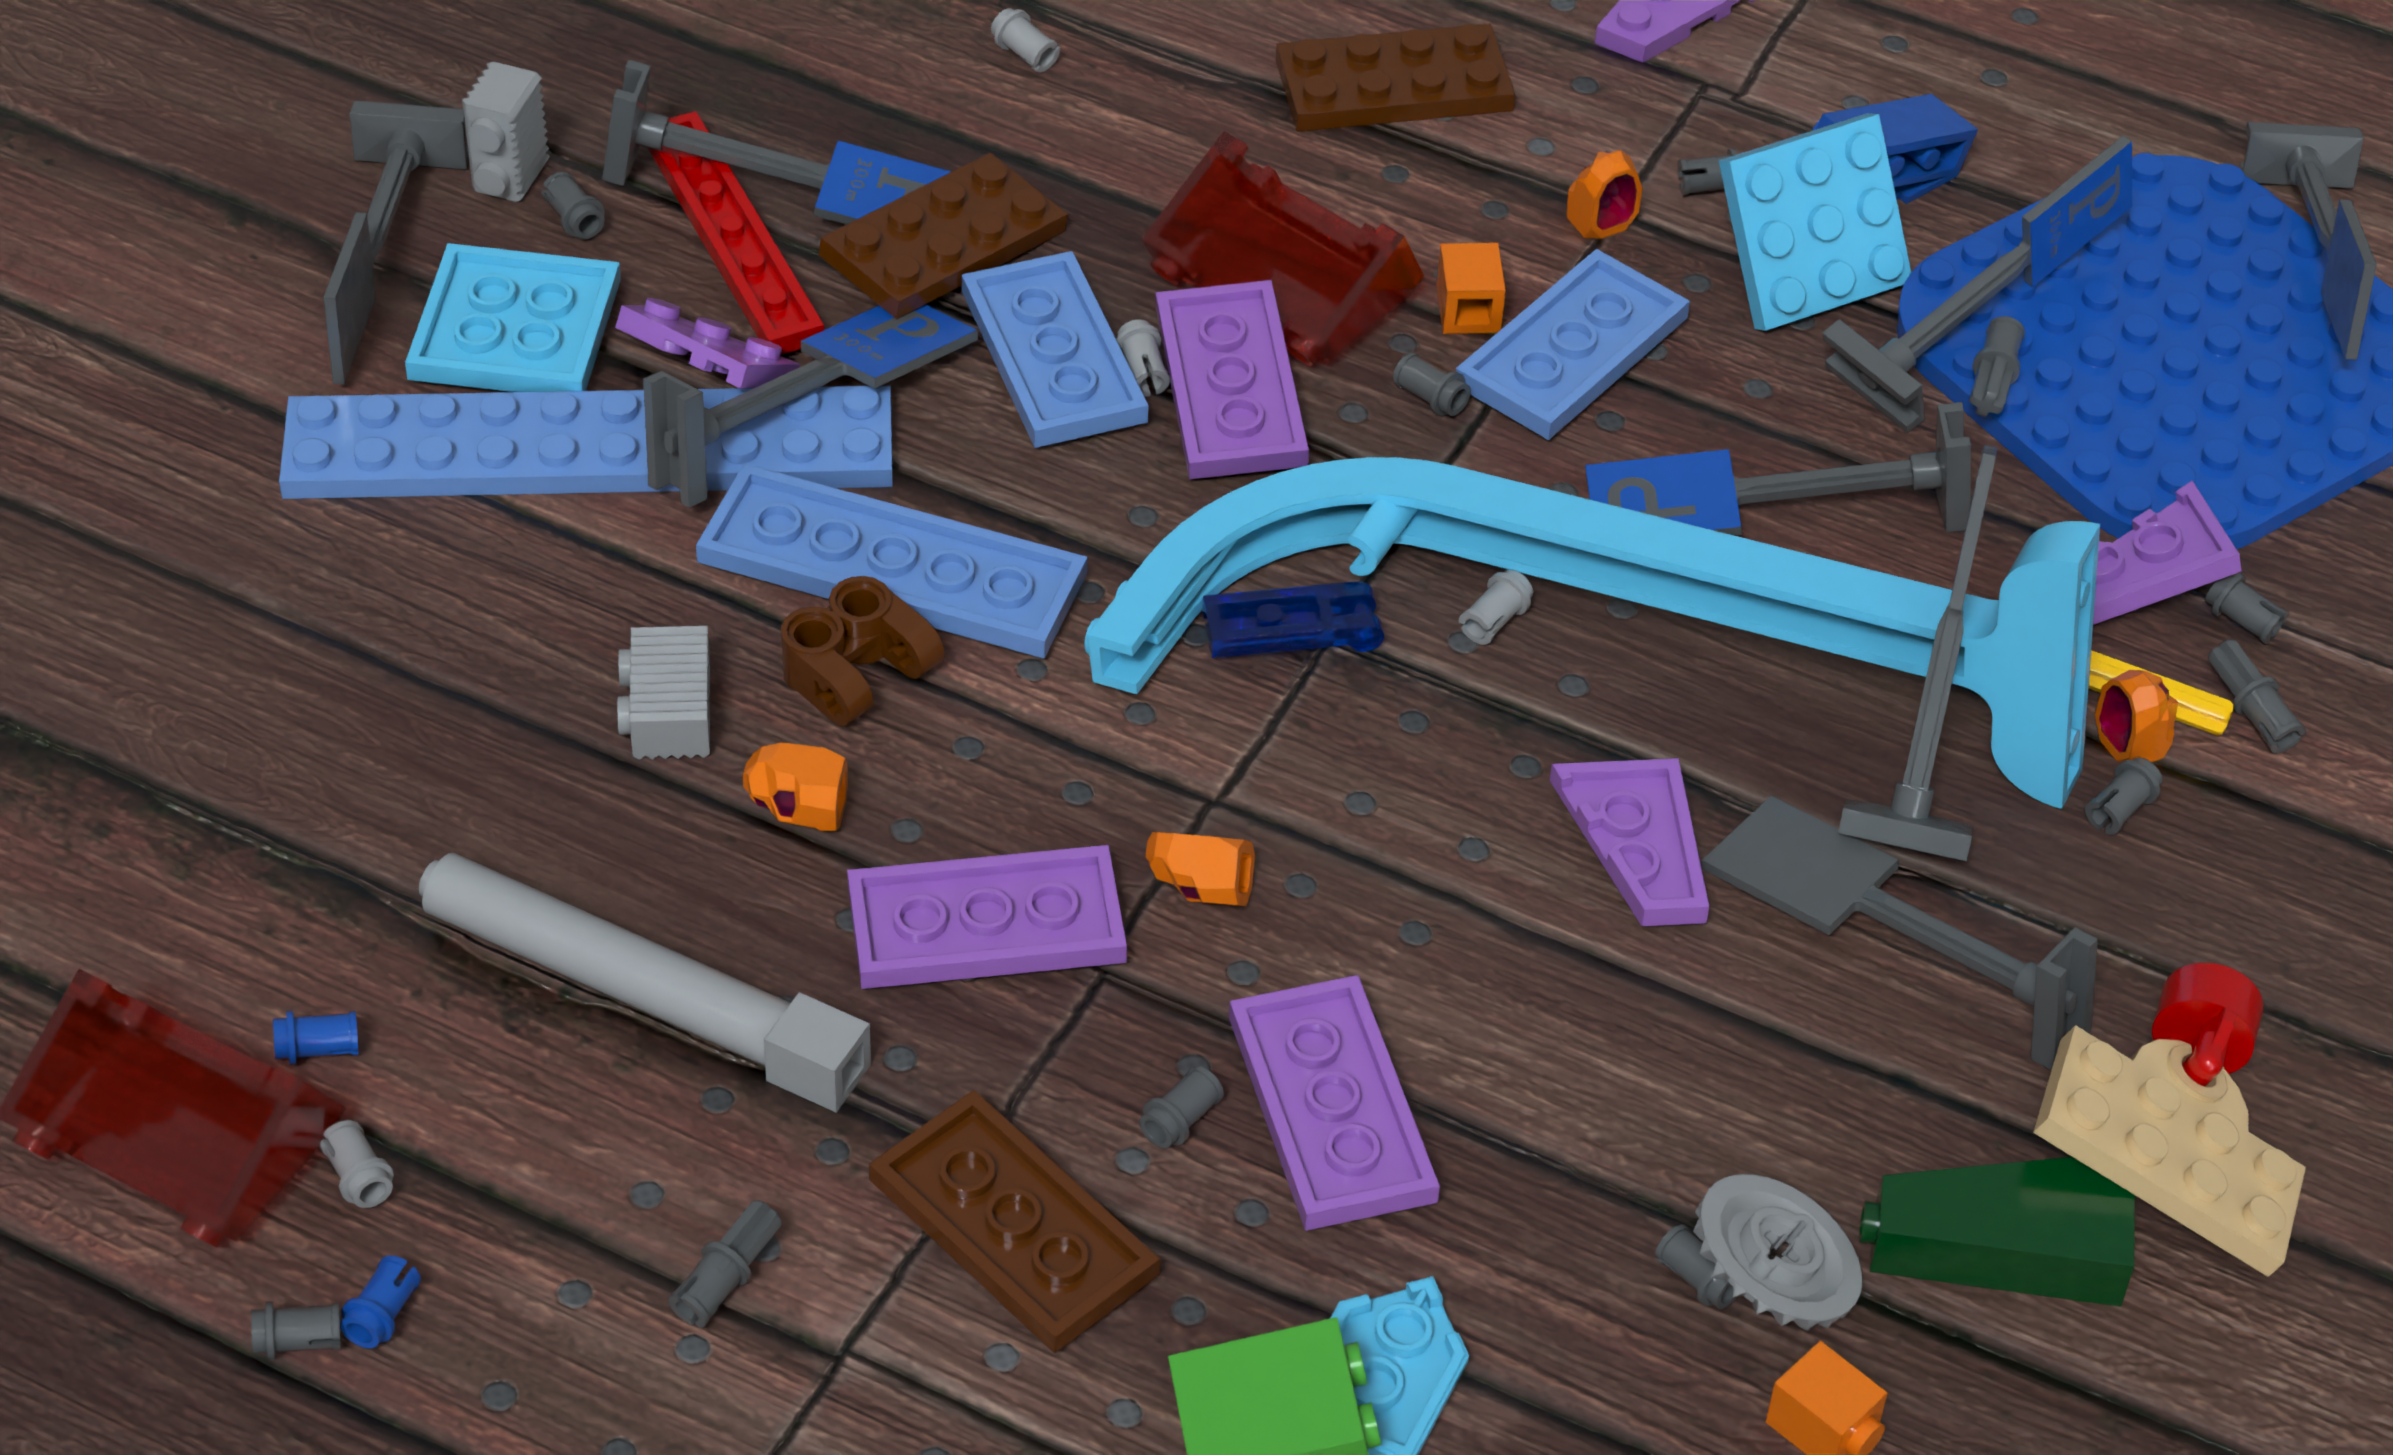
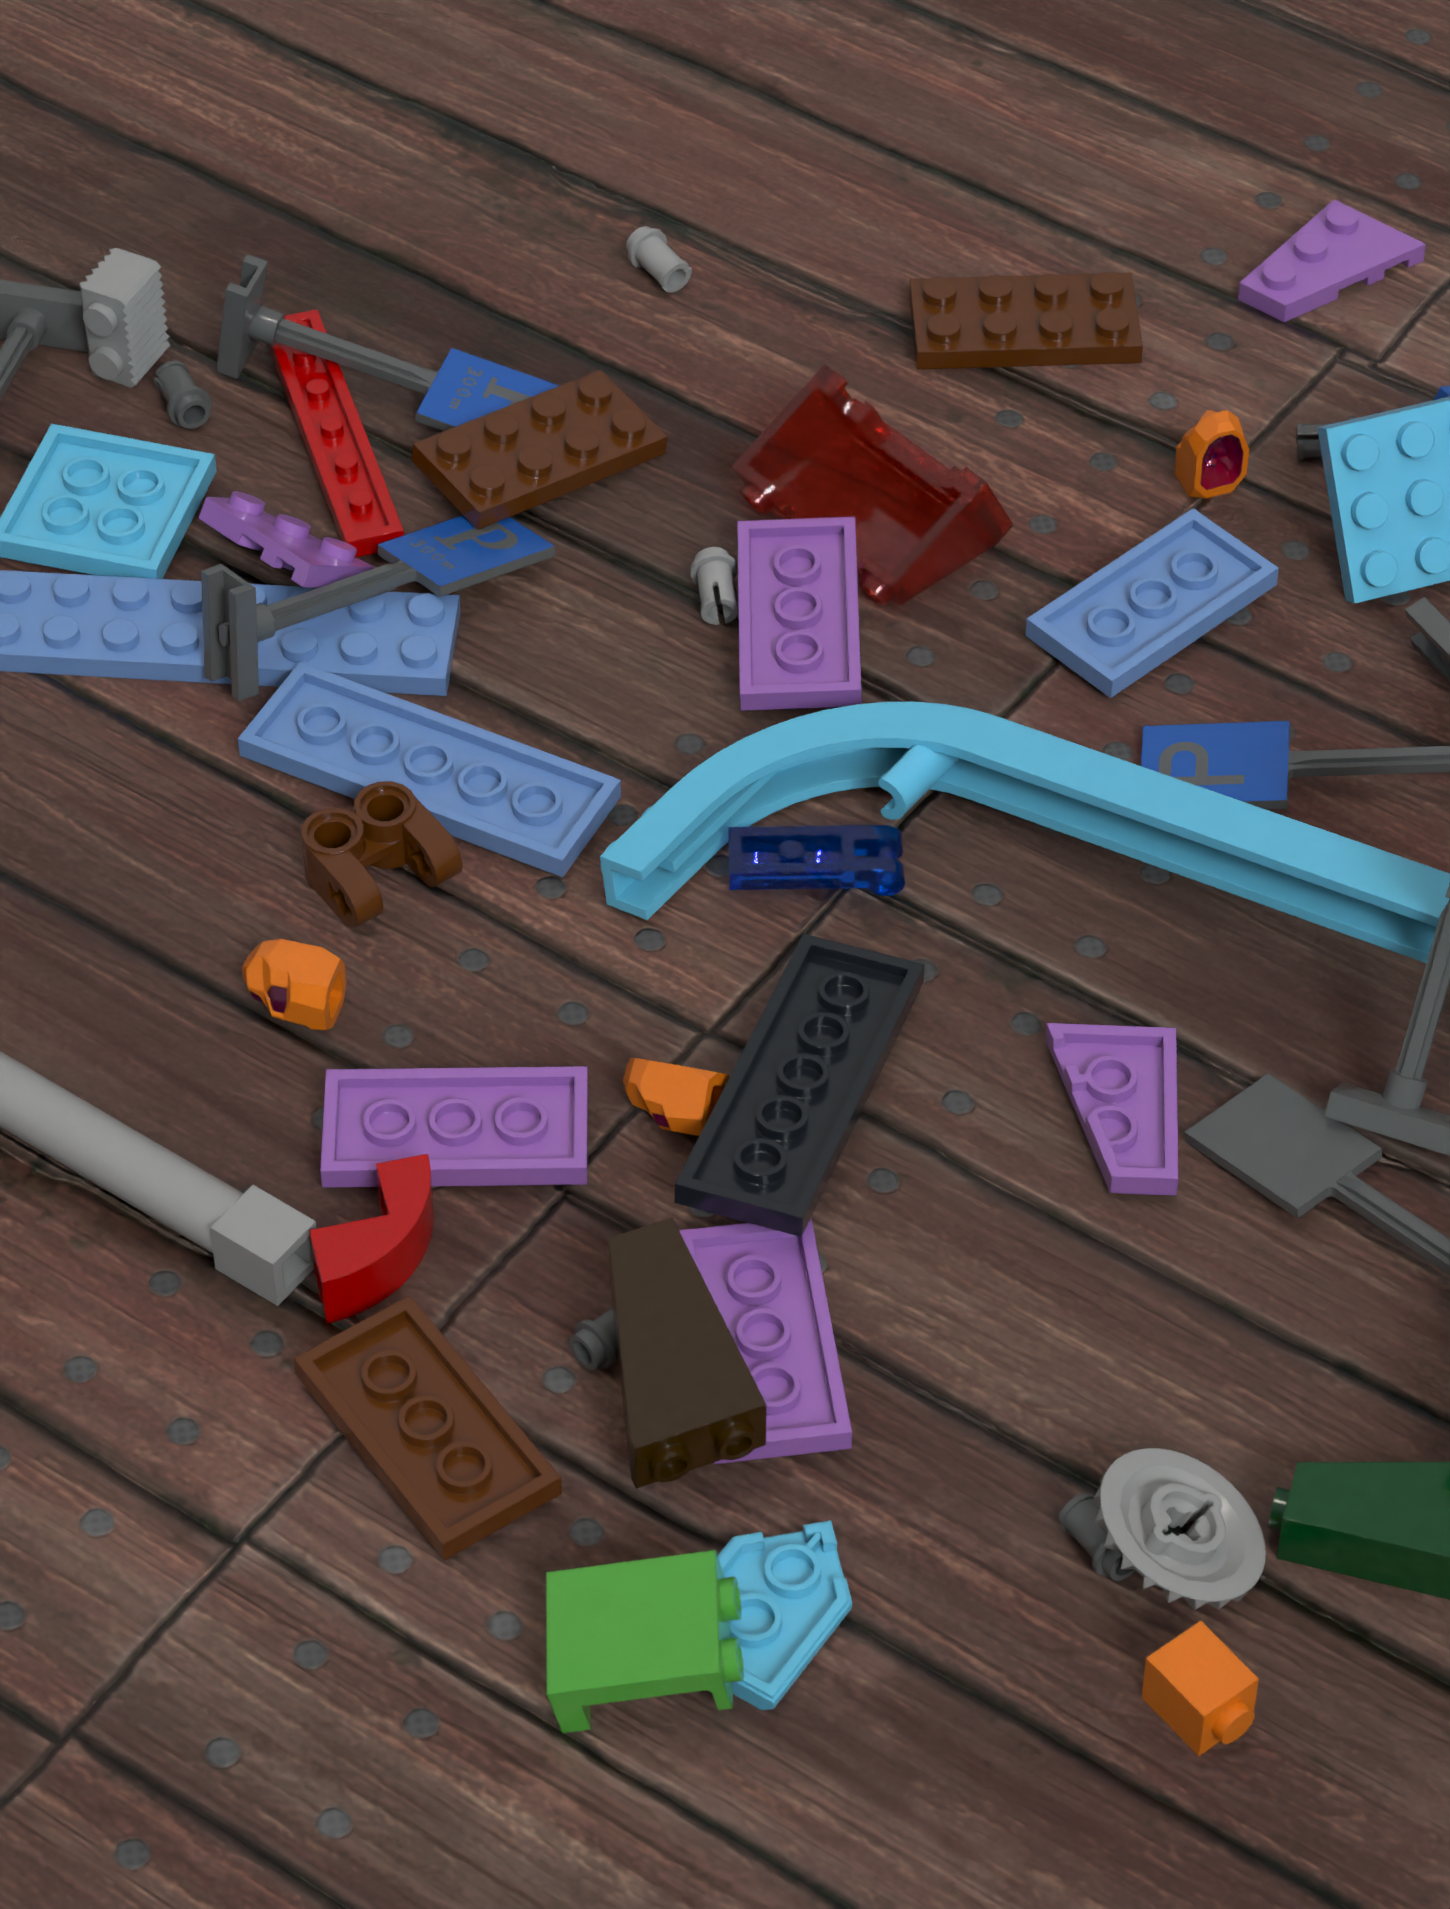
camera: 10 degrees right, 0 degrees up
light grey brick [617,625,710,760] -> none
dark grey axle [668,1200,782,1328] -> none
medium blue plate [962,251,1149,448] -> none
dark grey pin [1393,352,1471,416] -> none
orange brick [1436,243,1506,334] -> none
light grey pin [1459,570,1533,645] -> none
none -> red brick [309,1154,434,1324]
none -> dark brown slope [609,1217,767,1489]
none -> black plate [674,934,925,1237]

